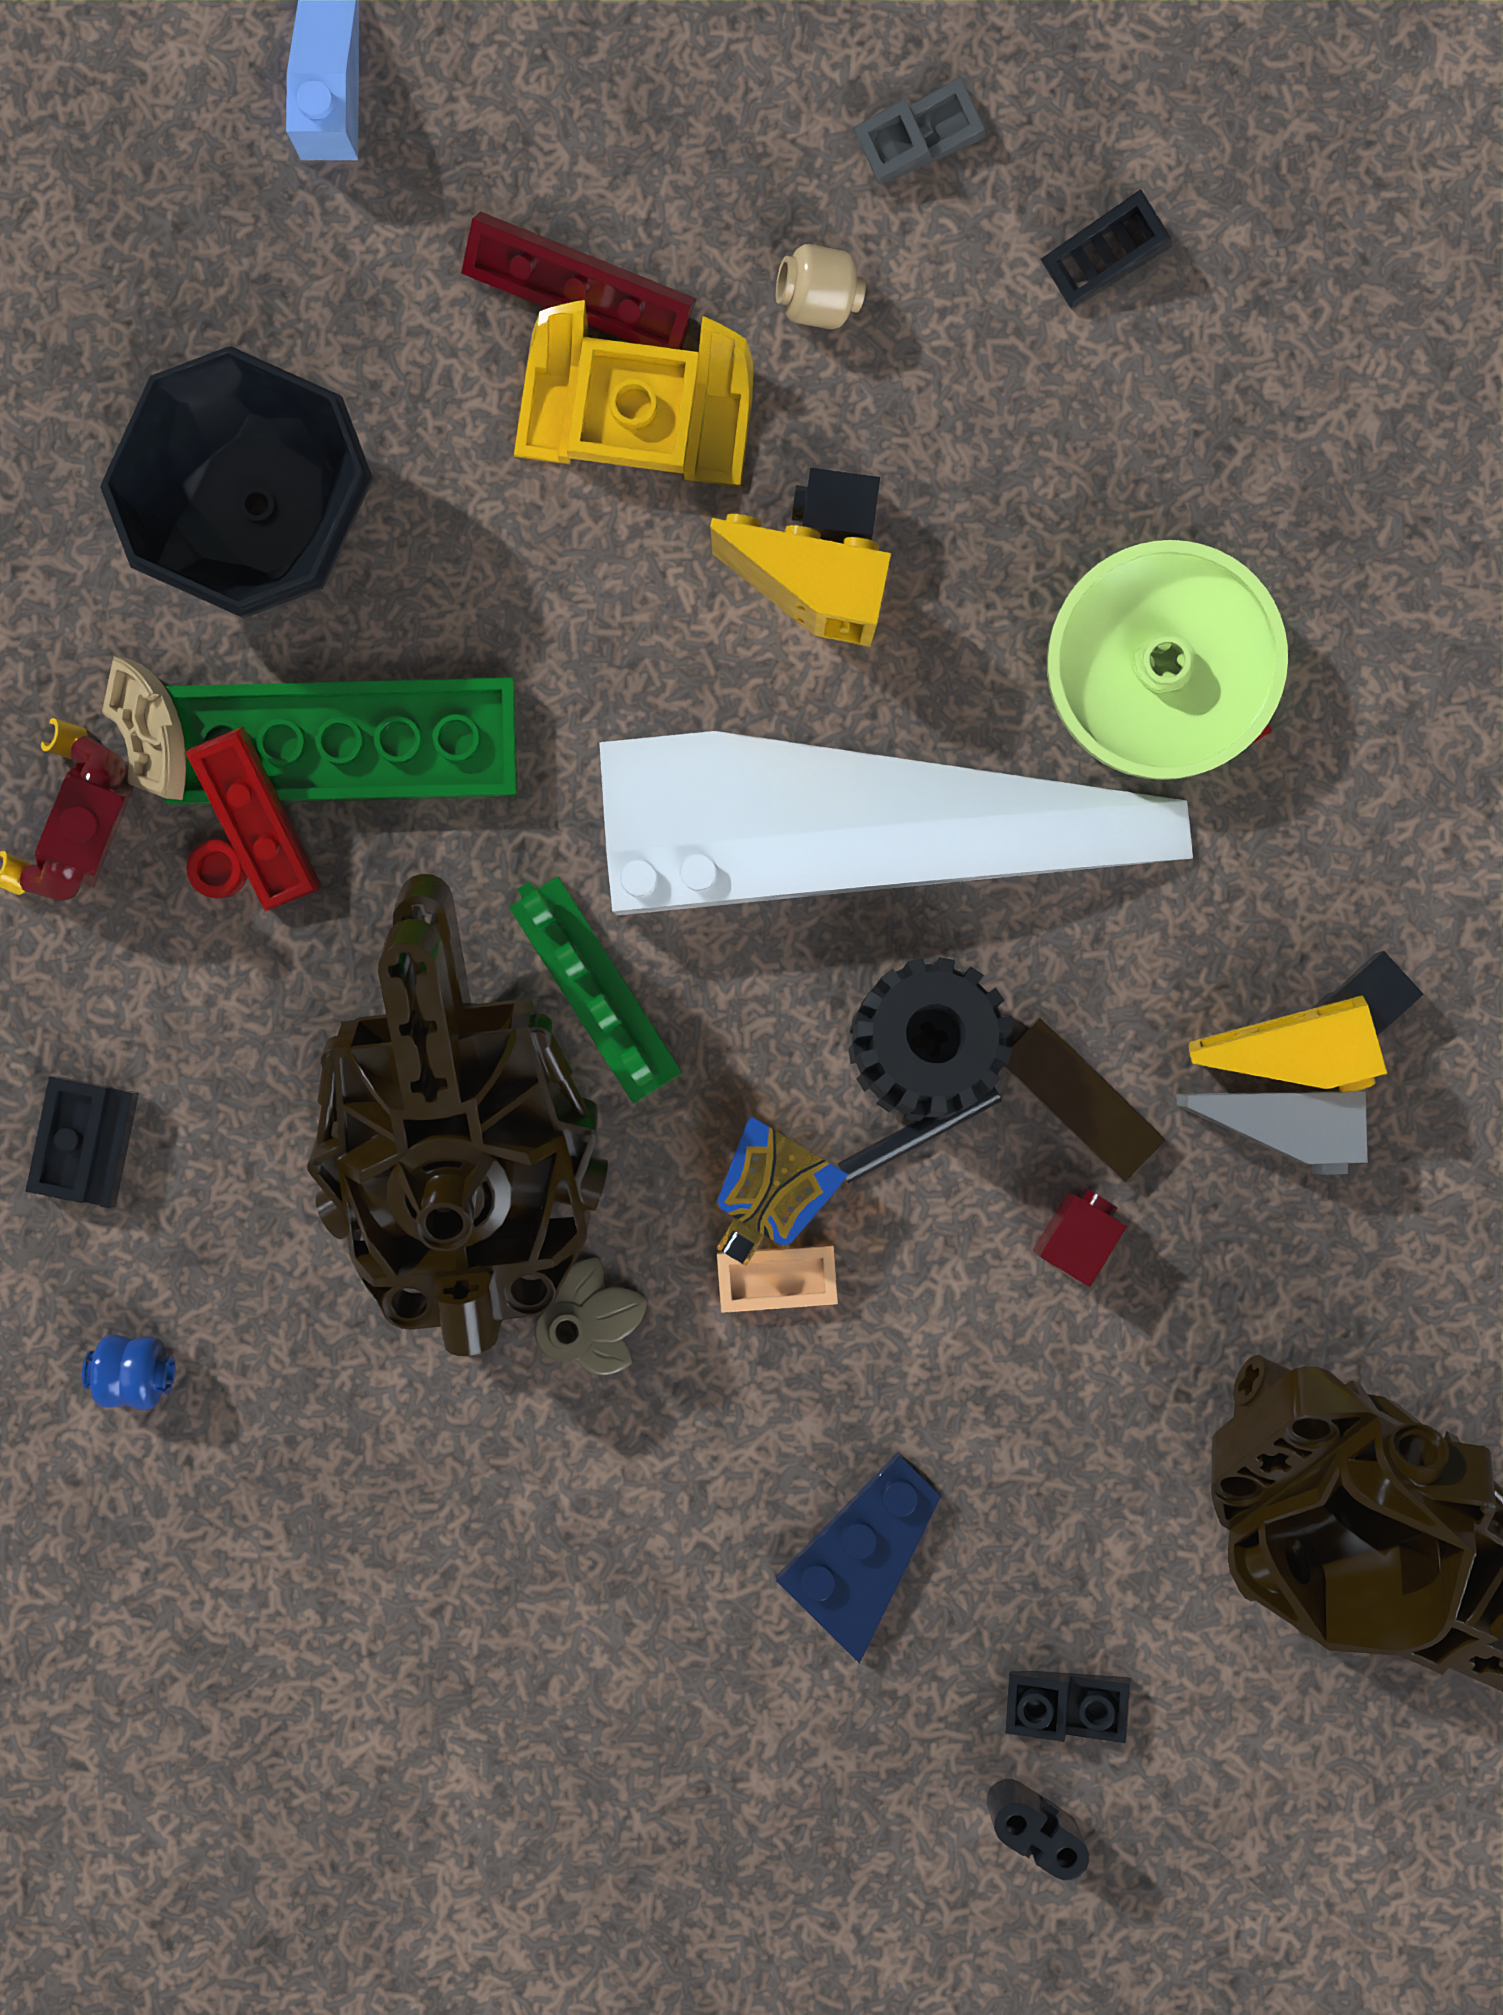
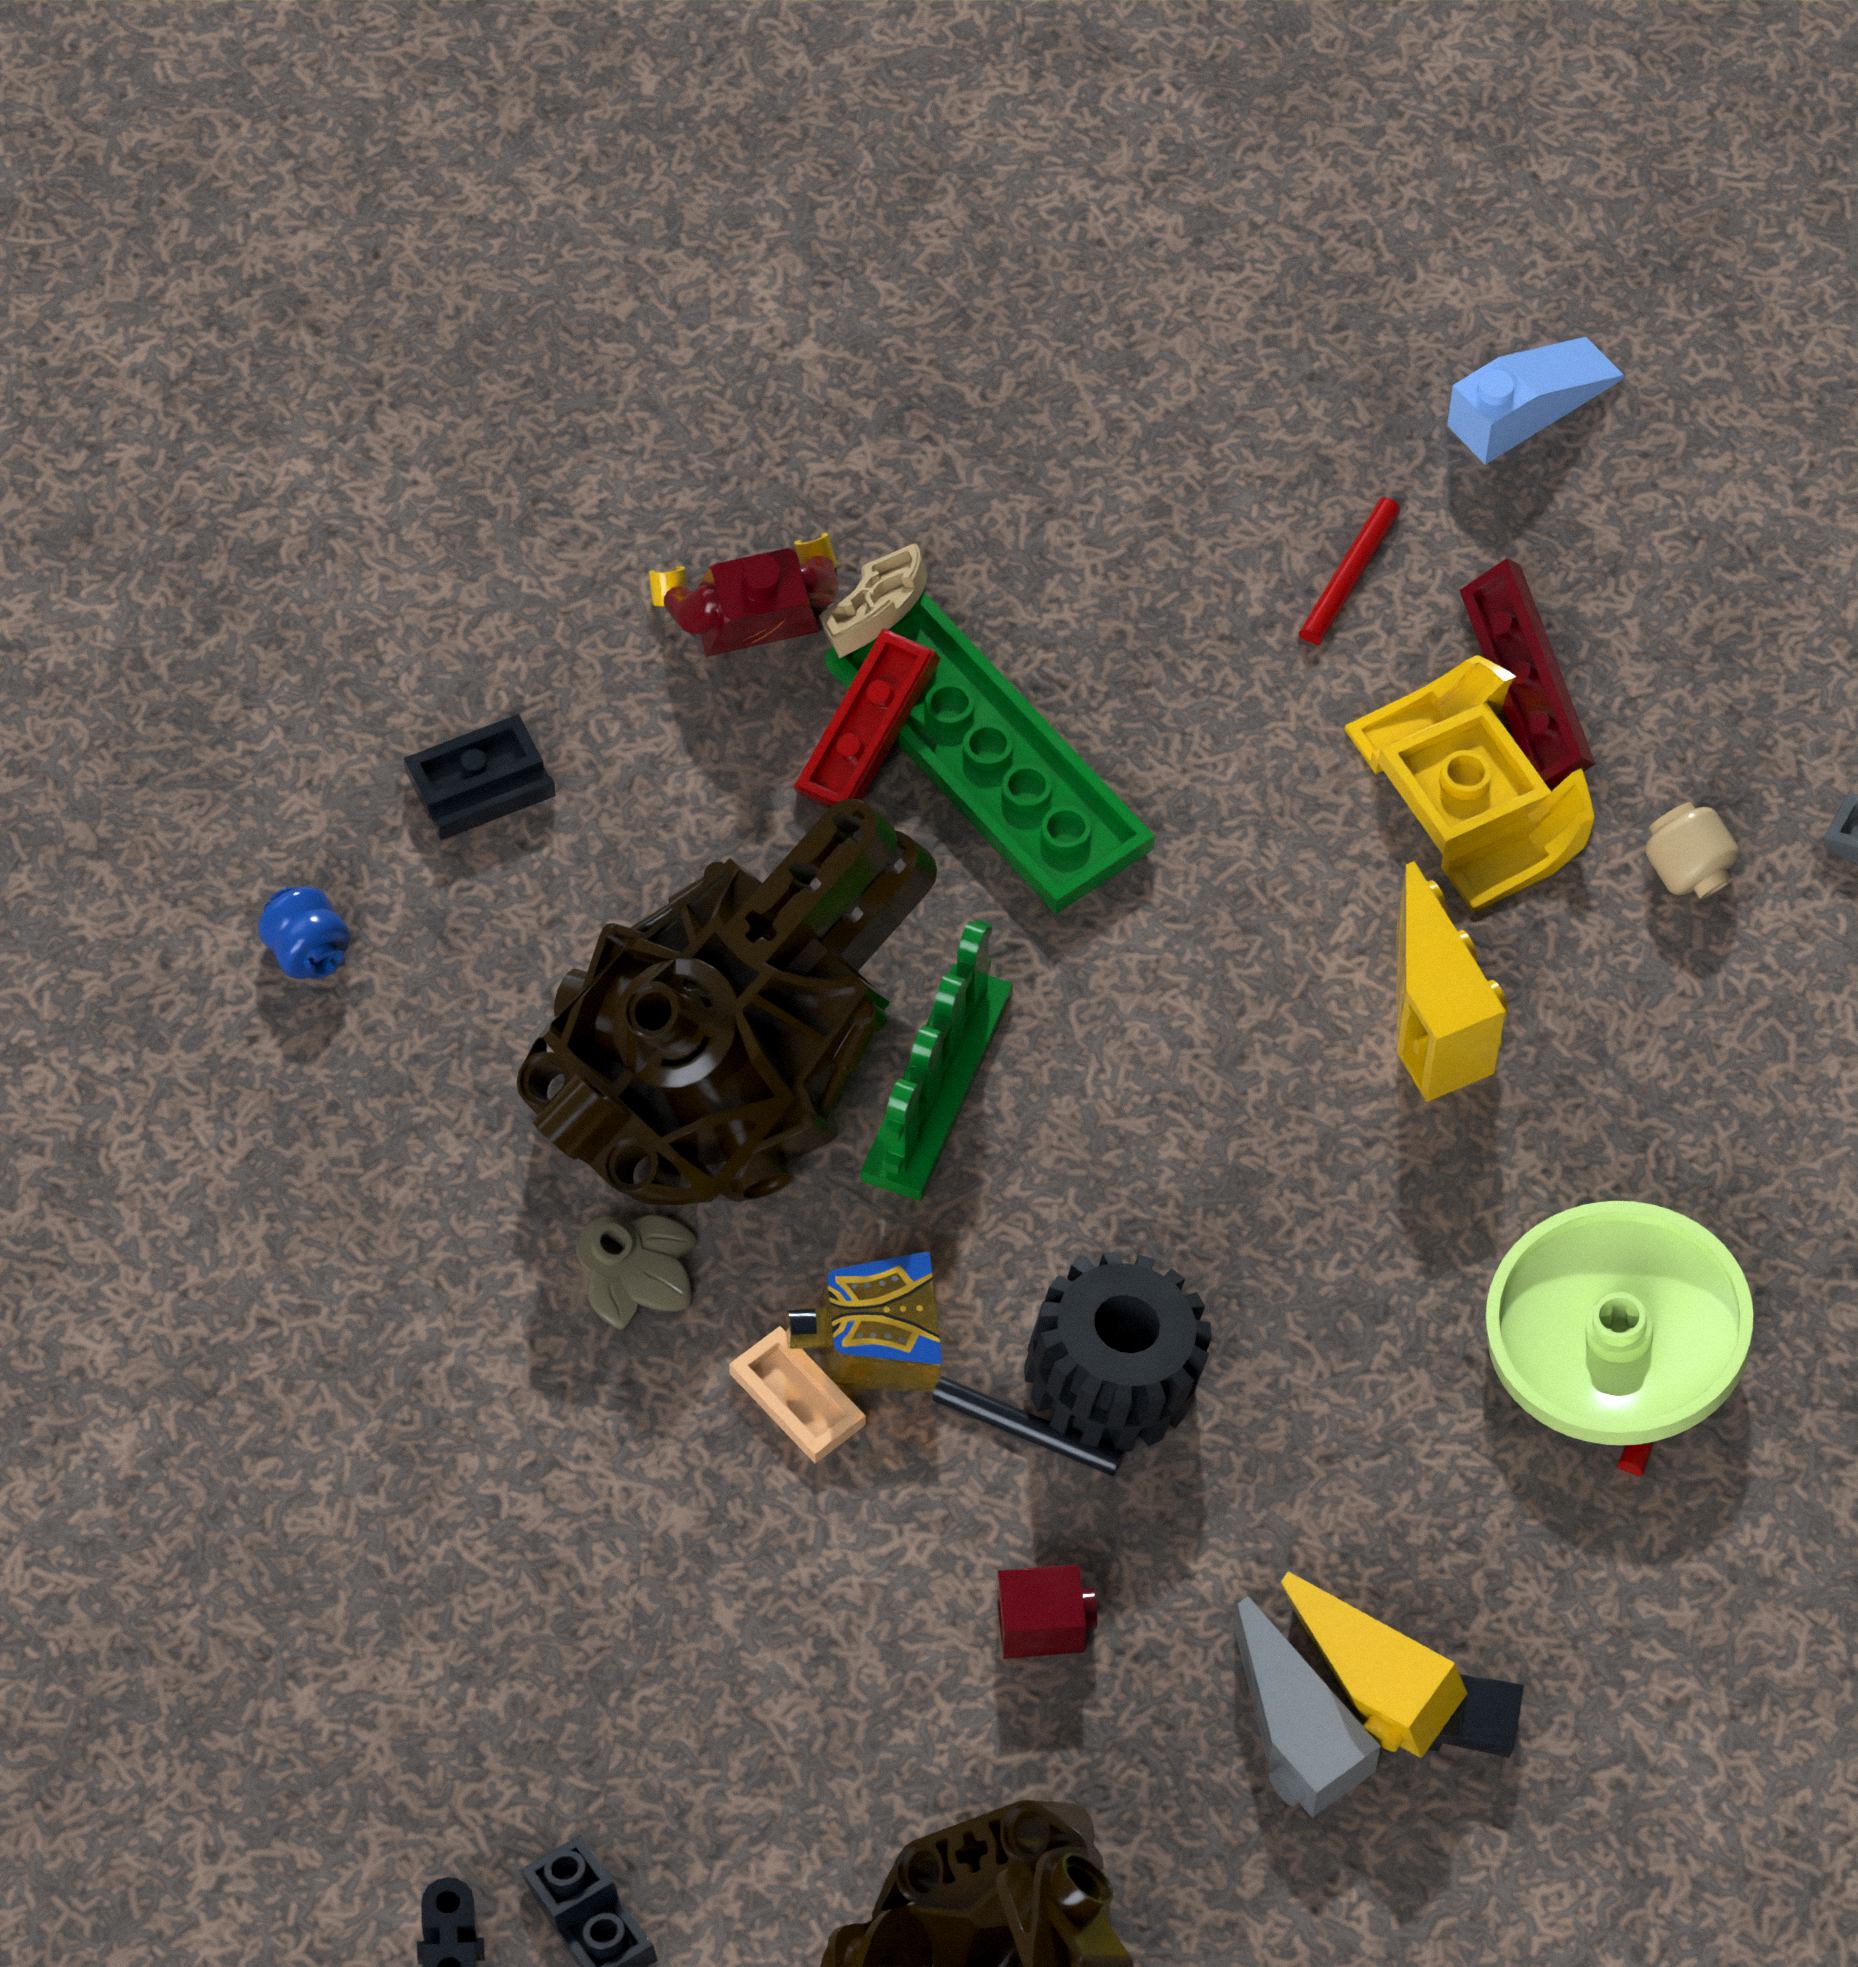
camera: 50 degrees right, 30 degrees down
black rock [100,346,373,618] -> none
red tile [186,840,247,899] -> none
white wedge [599,731,1193,915] -> none
dark blue wing [776,1452,941,1664] -> none
black brick [792,468,880,544] -> none
dark brown tile [1005,1018,1166,1182] -> none
none -> red bar [1298,497,1400,646]

